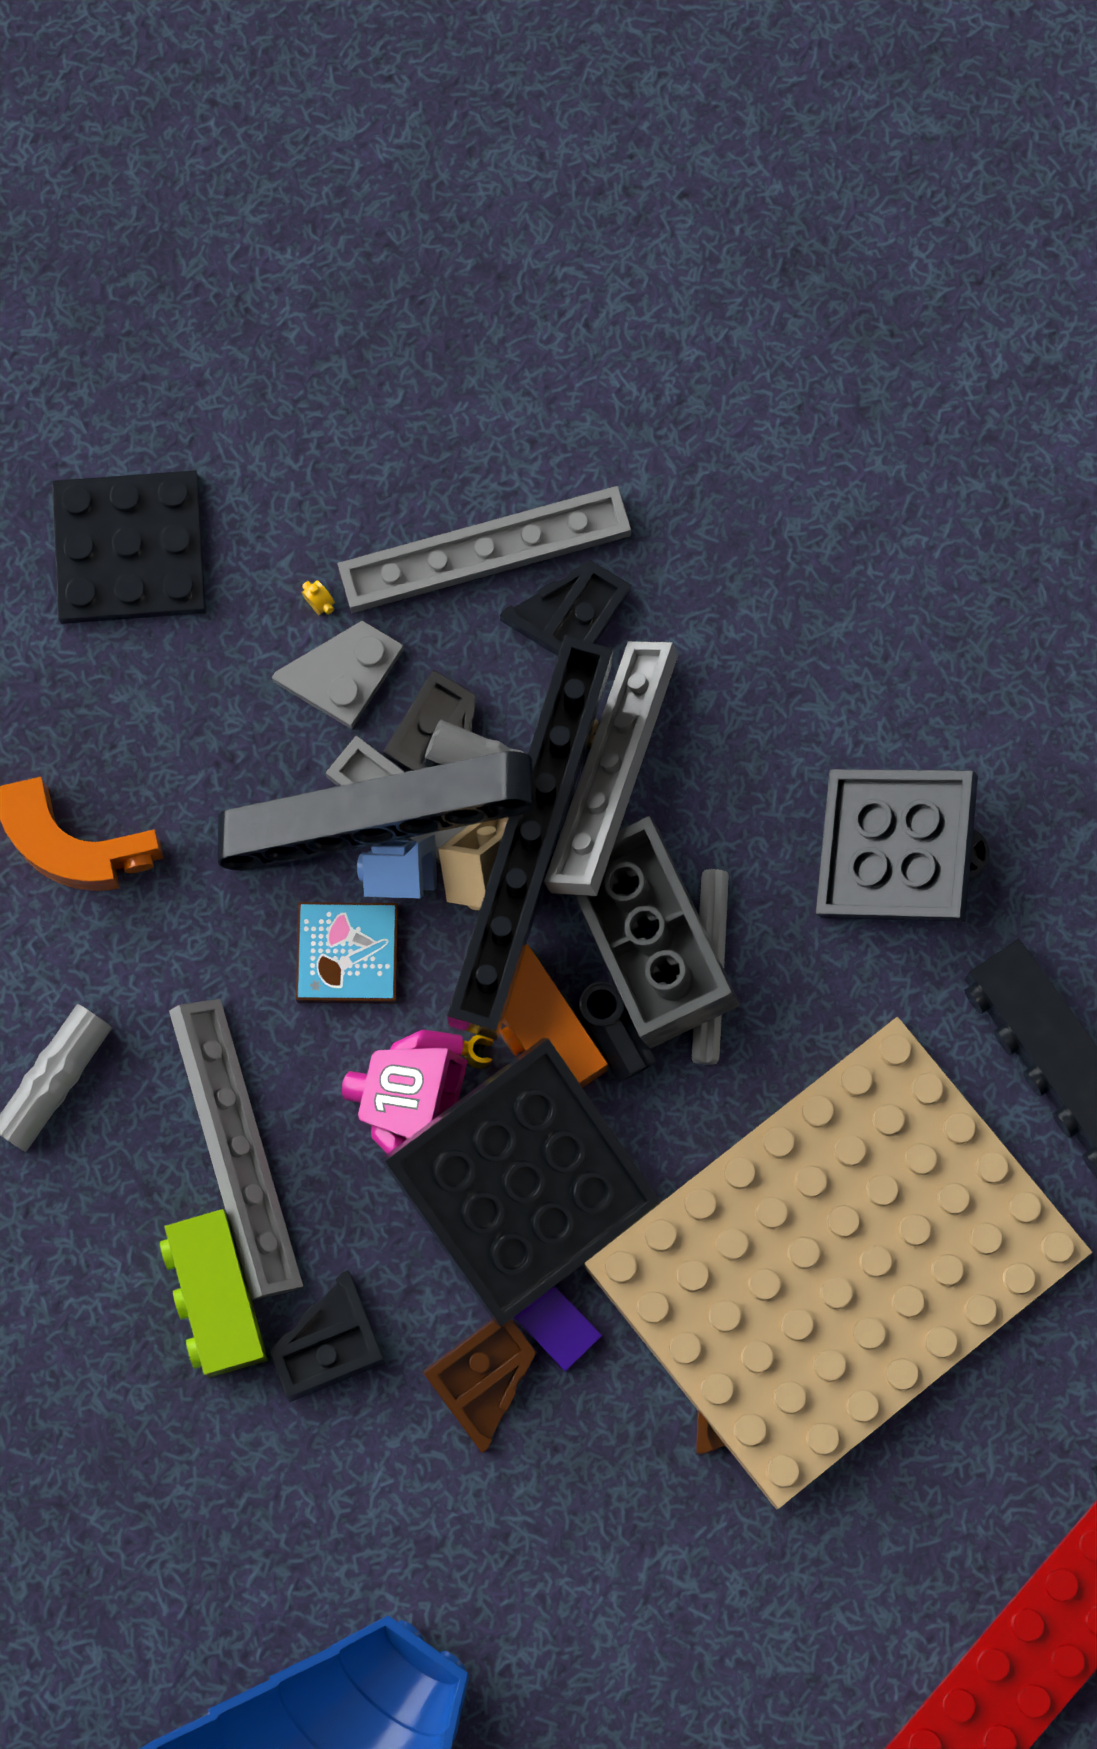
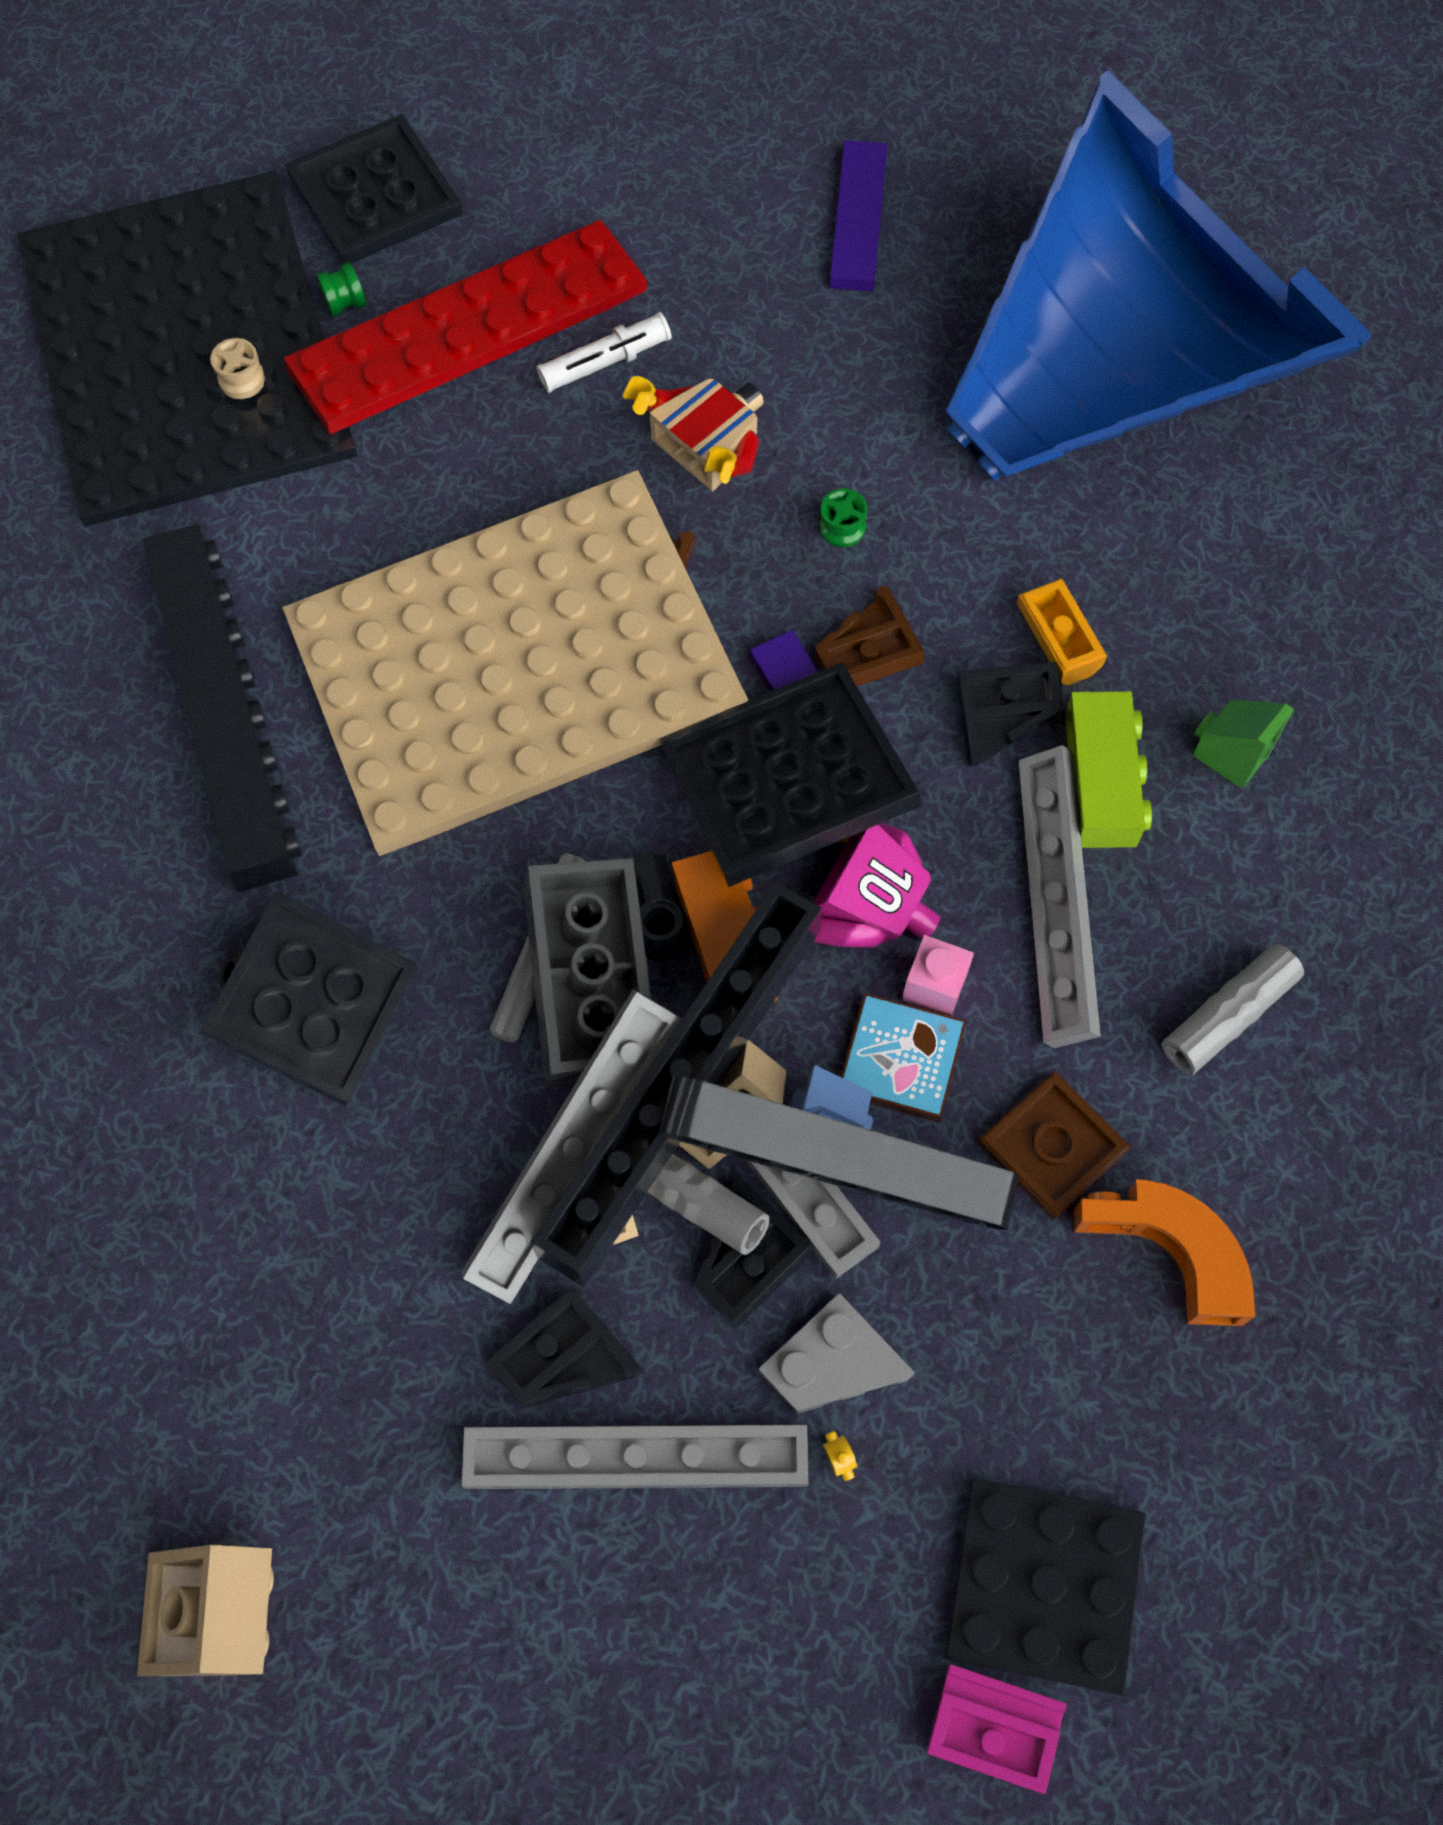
camera: 165 degrees left, 10 degrees down
none -> tan slope [137,1545,274,1676]
none -> white pin [536,312,672,393]
none -> torso [622,376,764,491]
none -> green wheel [819,488,868,548]
none -> bright pink brick [902,935,974,1017]
none -> dark pink plate [925,1664,1067,1795]
none -> reddish brown tile [977,1070,1131,1221]
none -> light orange brick [1017,579,1107,685]
none -> bright green slope [1193,700,1294,789]

